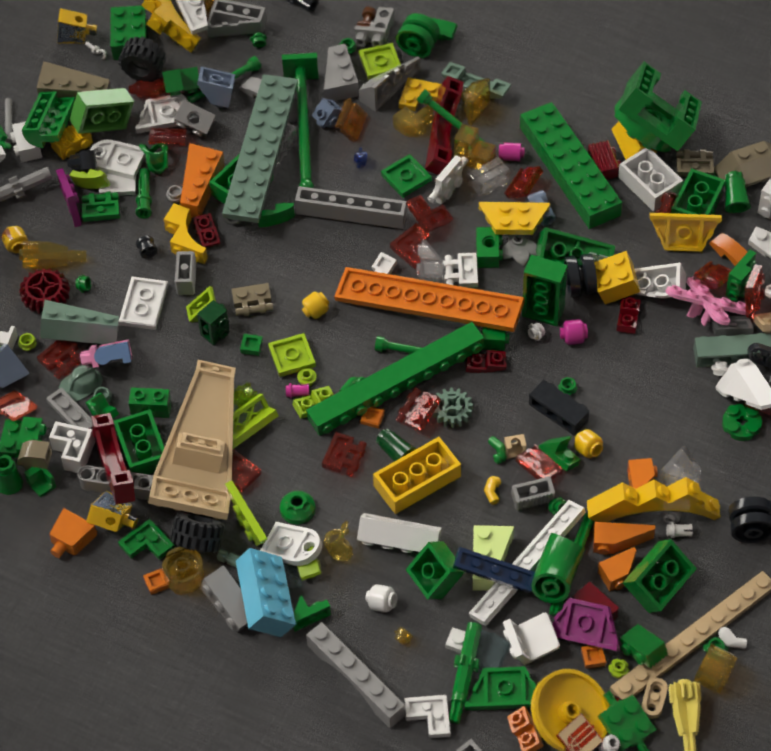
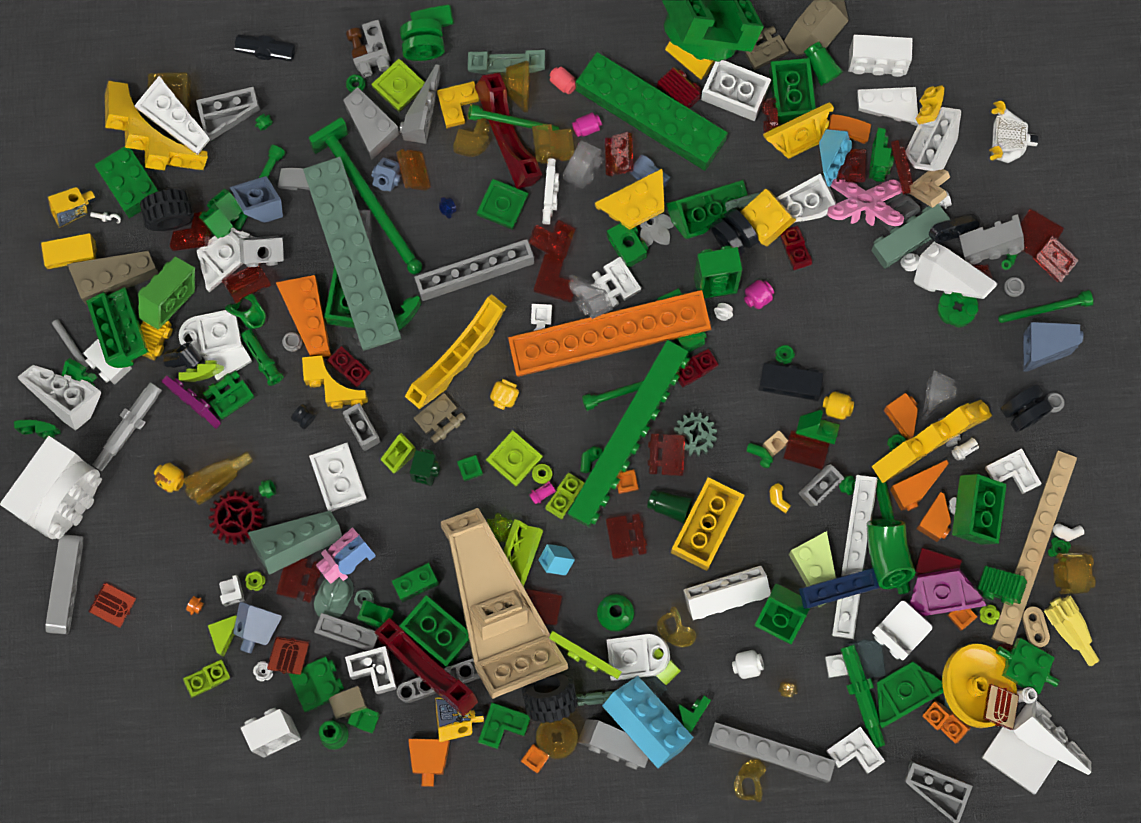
camera: 30 degrees left, 20 degrees up
none -> yellow piece [41,233,97,269]
none -> yellow arch [405,294,507,409]
none -> medium azure panel [538,544,575,575]
none -> coral brick [549,66,576,95]
none -> clear yellow piece [734,759,766,802]
none -> medium azure slope [819,129,852,187]
none -> white plate [985,449,1042,494]

